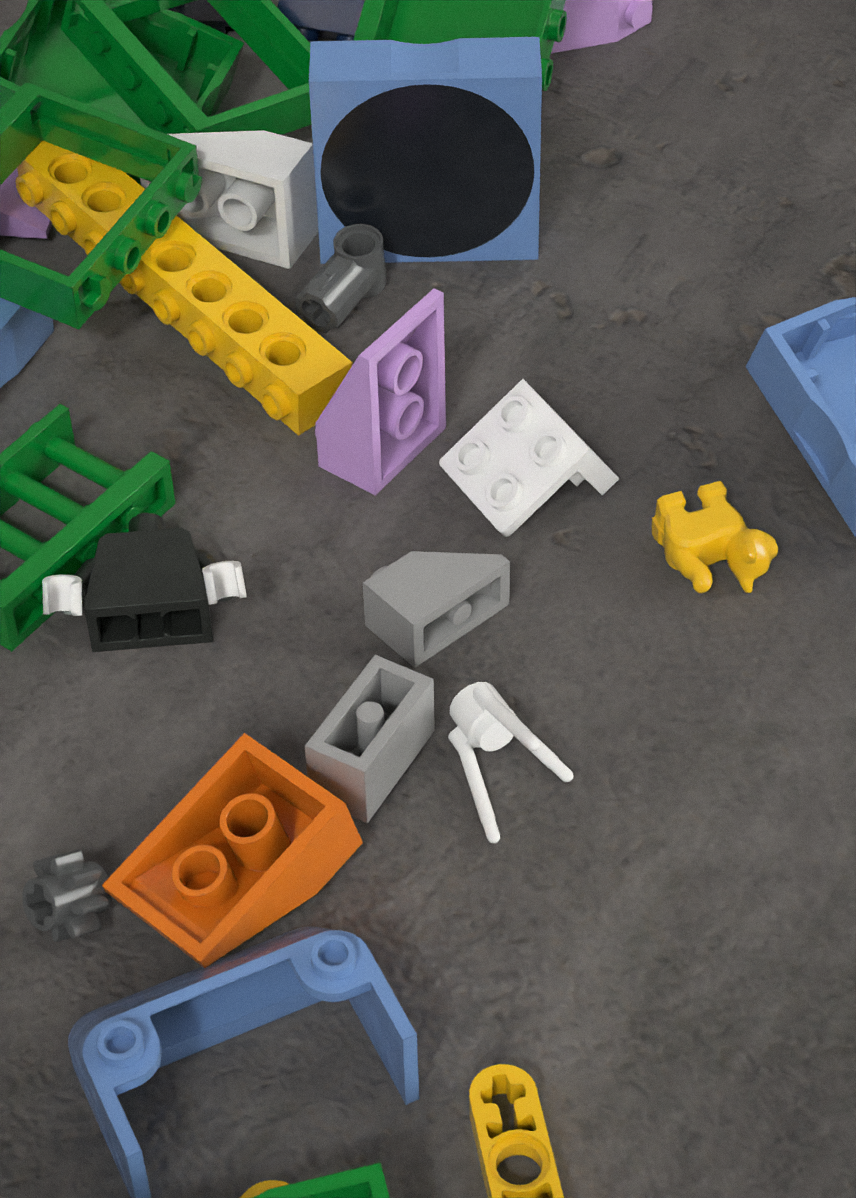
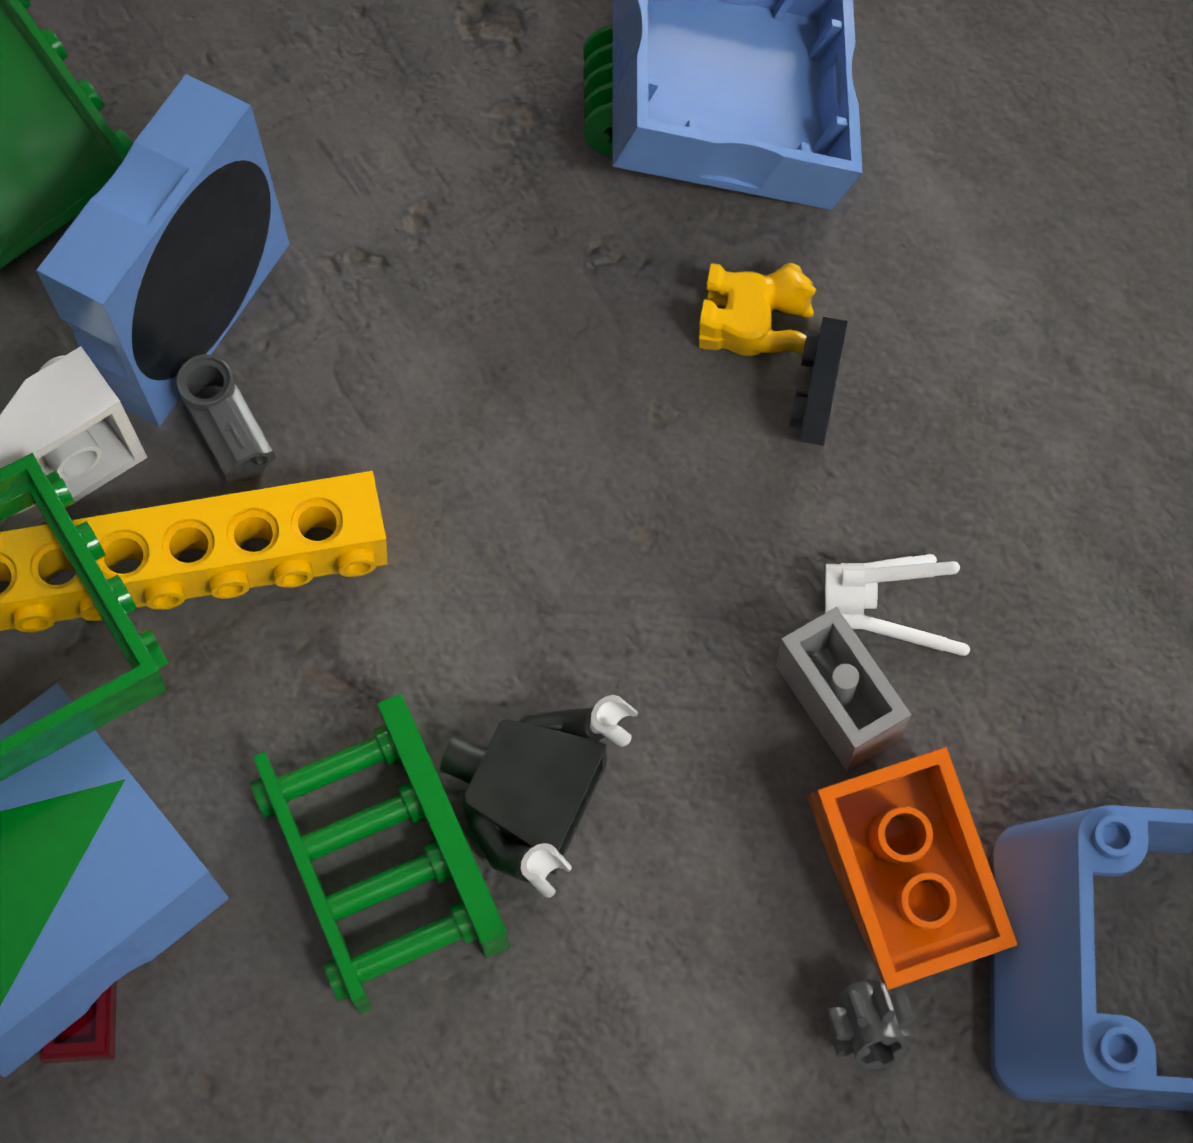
camera: 60 degrees left, 20 degrees up
lavender slope [315,288,446,495] -> none
light grey slope [363,551,510,668] -> none
white bracket [439,379,620,537] -> none
none -> black wing [789,317,848,446]

